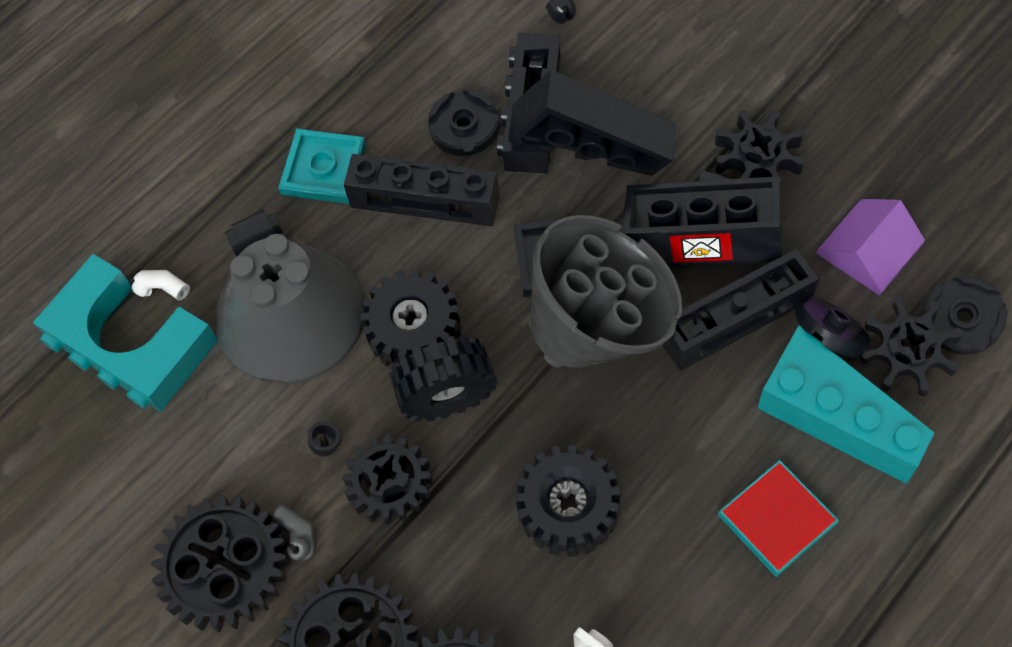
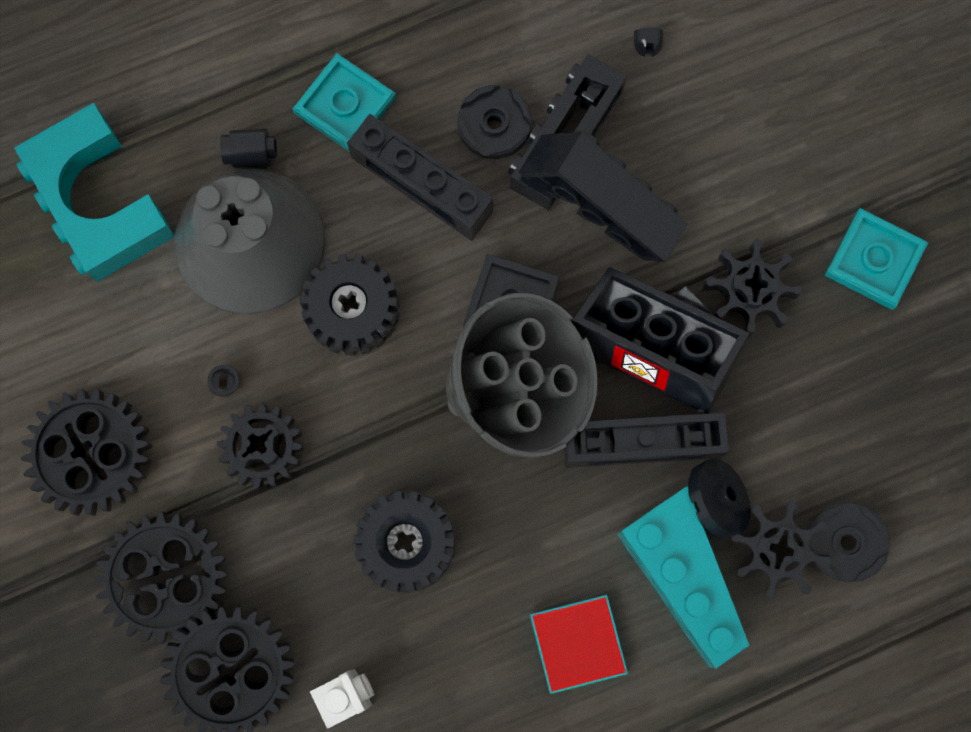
camera: 20 degrees right, 15 degrees up
white arm [132,270,190,301] -> none
dark grey arm [272,504,316,560] -> none
black bush [389,336,498,421] -> none
medium lavender slope [816,199,925,296] -> none
none -> teal tile [824,208,928,310]

